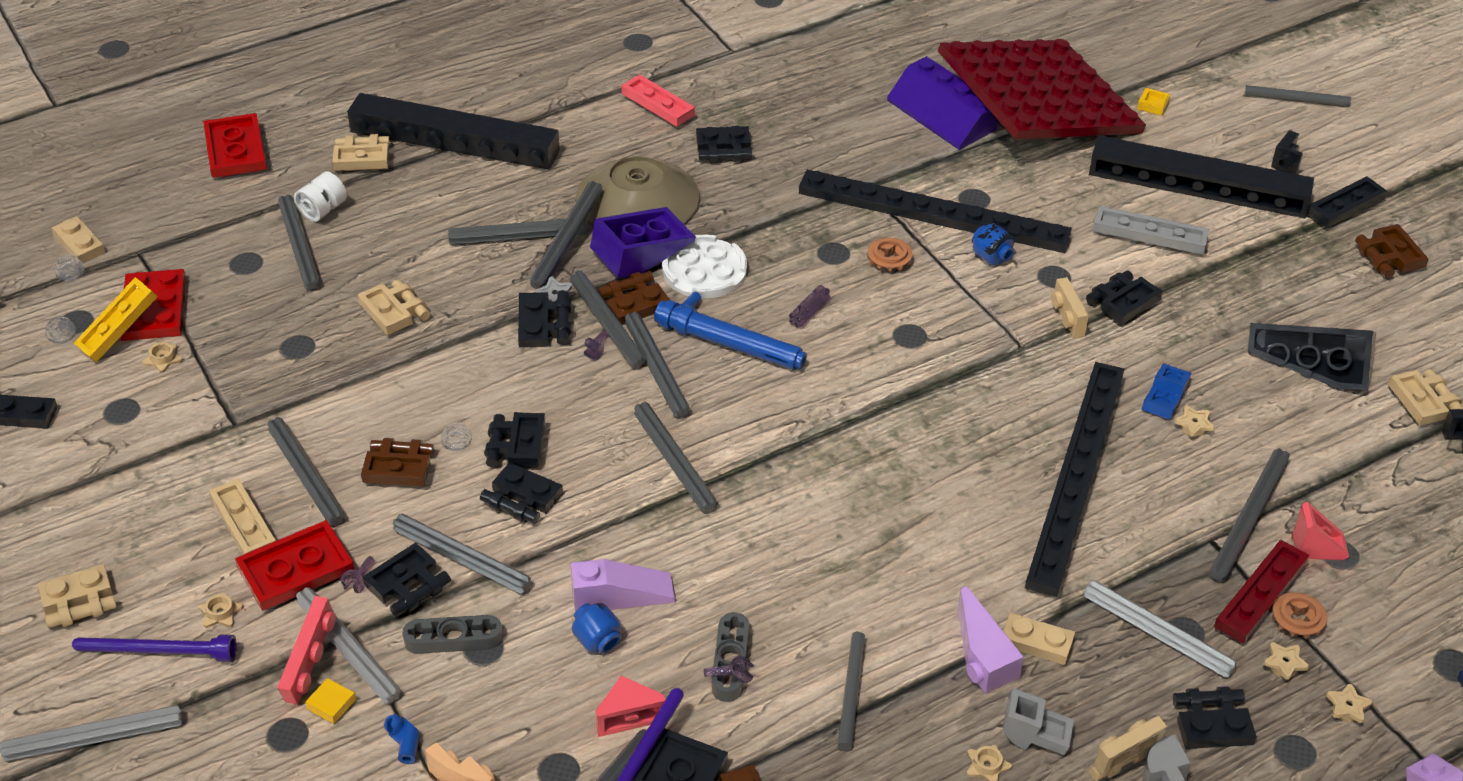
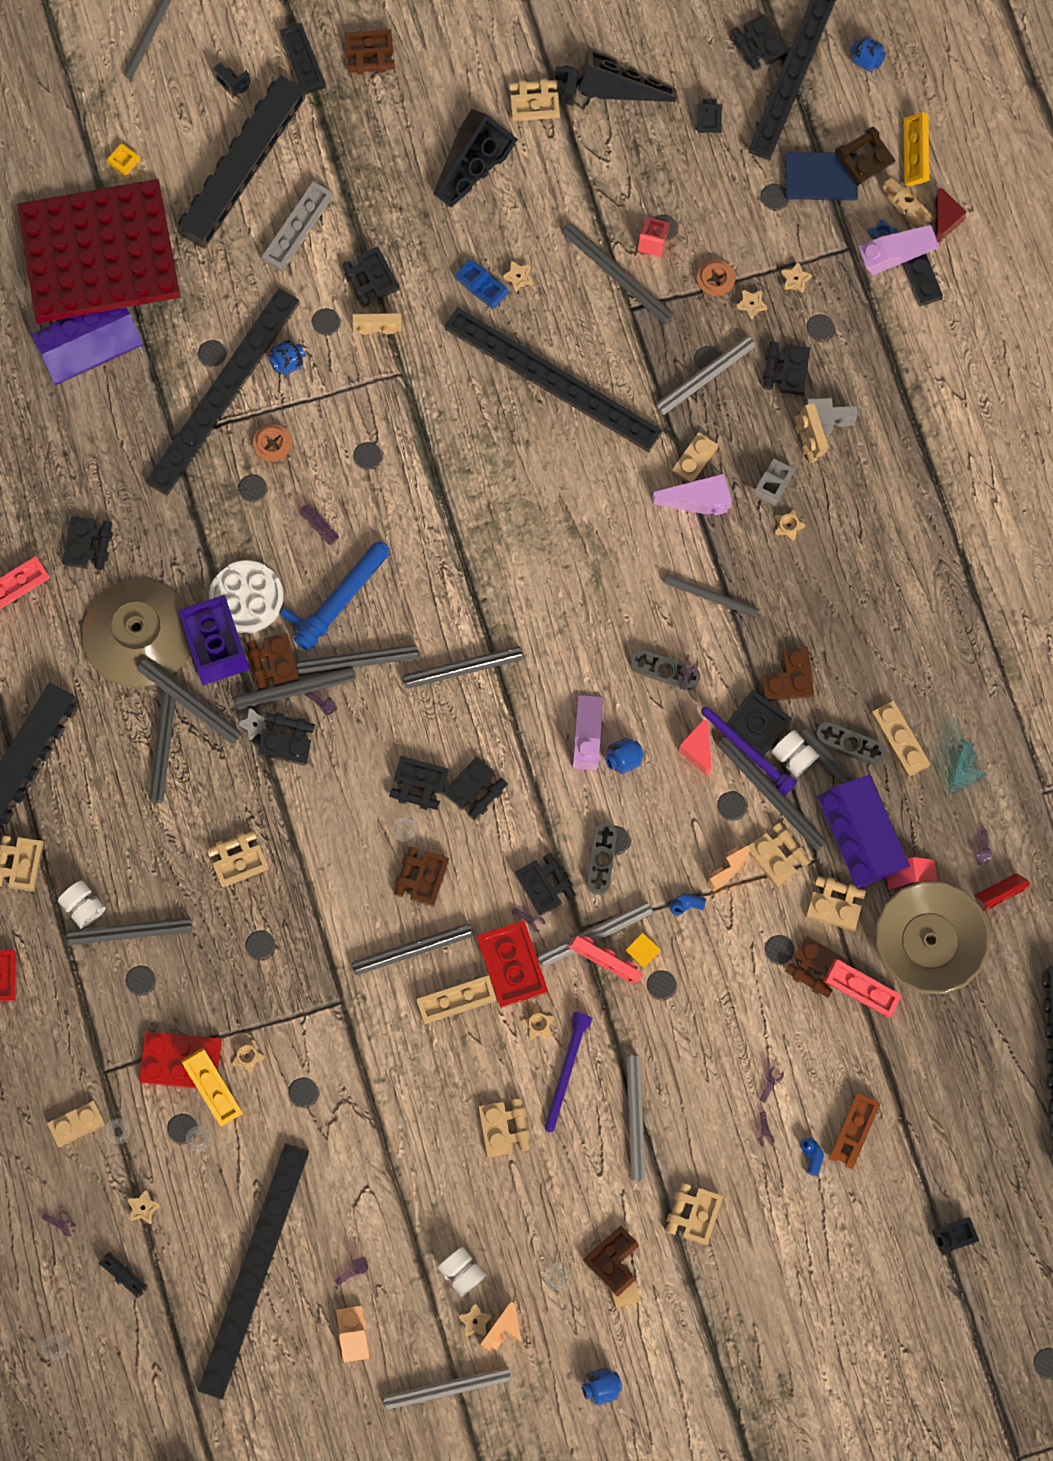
camera: 80 degrees left, 30 degrees up
axle [393,514,531,594] -> none
dark red plate [1214,539,1310,644] -> none

